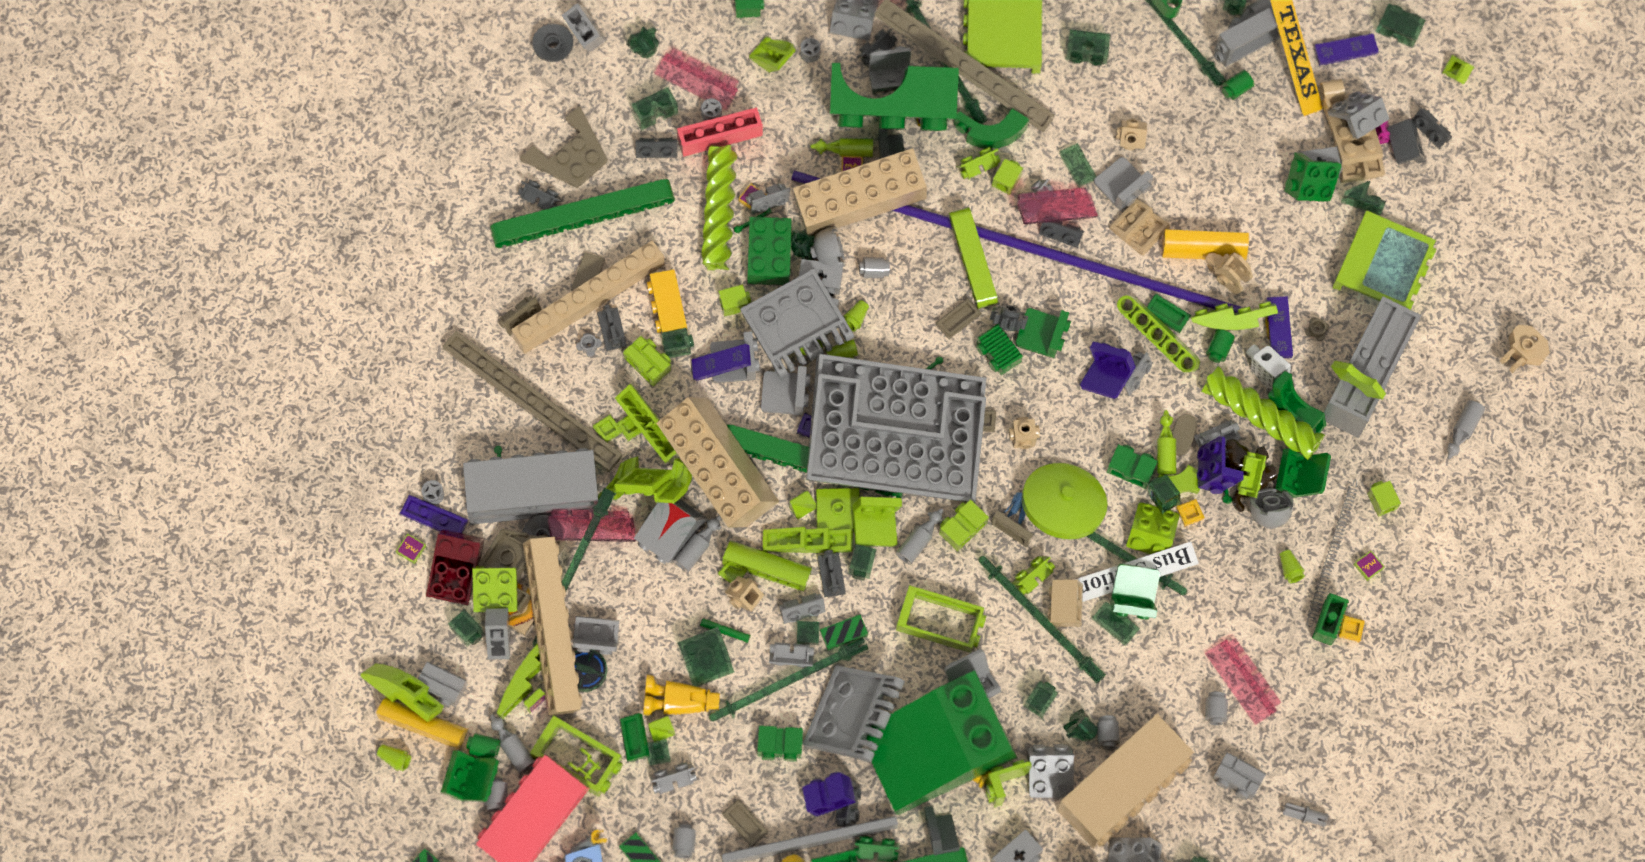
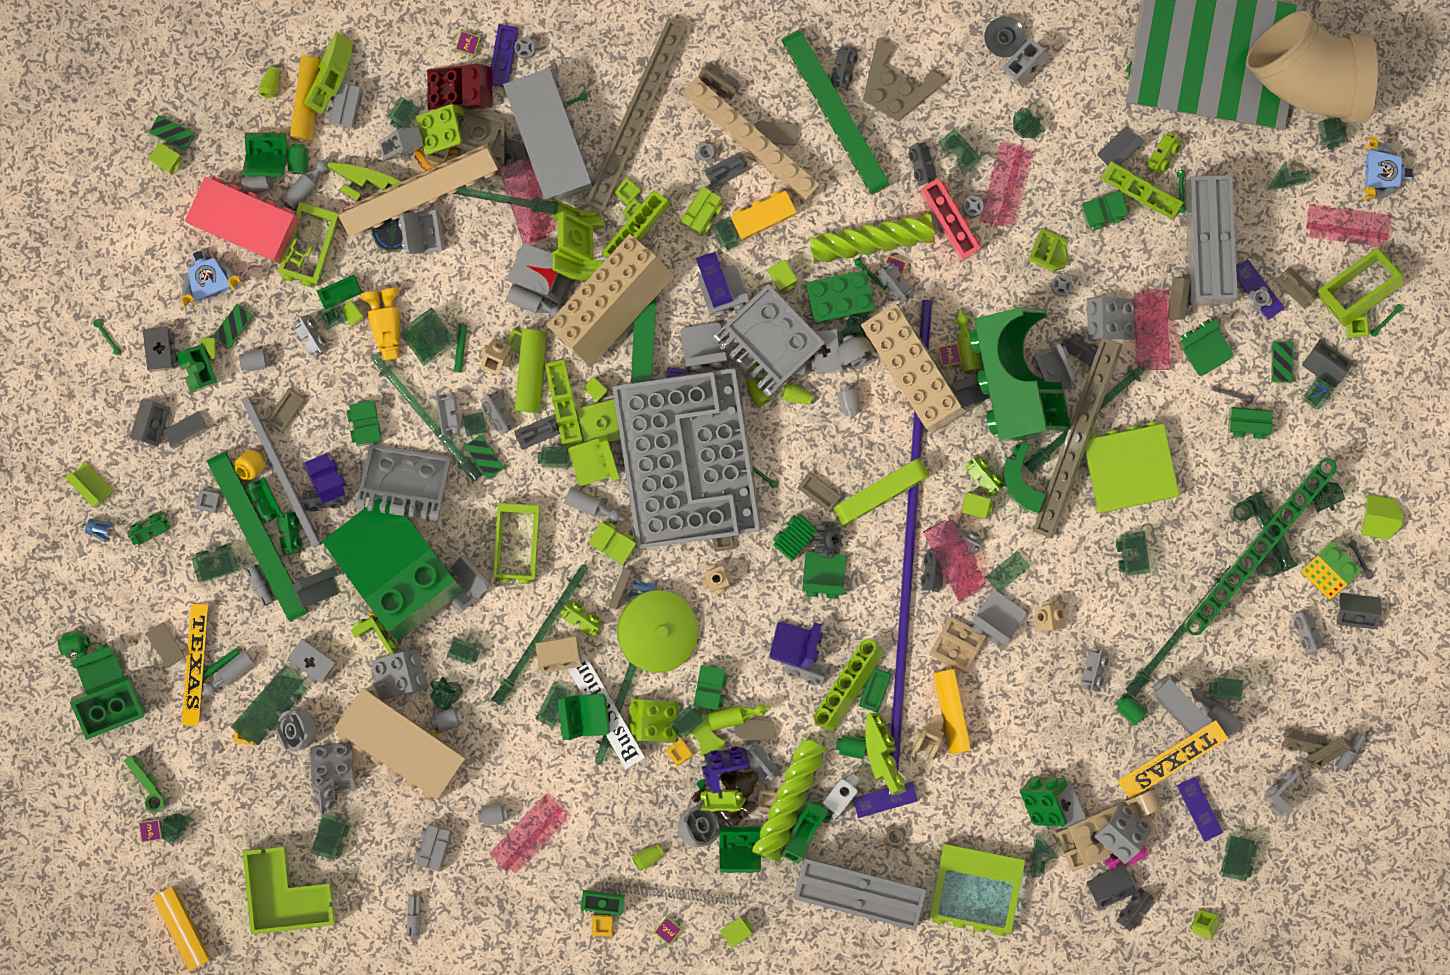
camera: 80 degrees right, 15 degrees up
lime tile [1331,361,1386,400] -> none
none -> tan tile [756,790,777,812]
none -> light grey hinge [1081,648,1109,692]

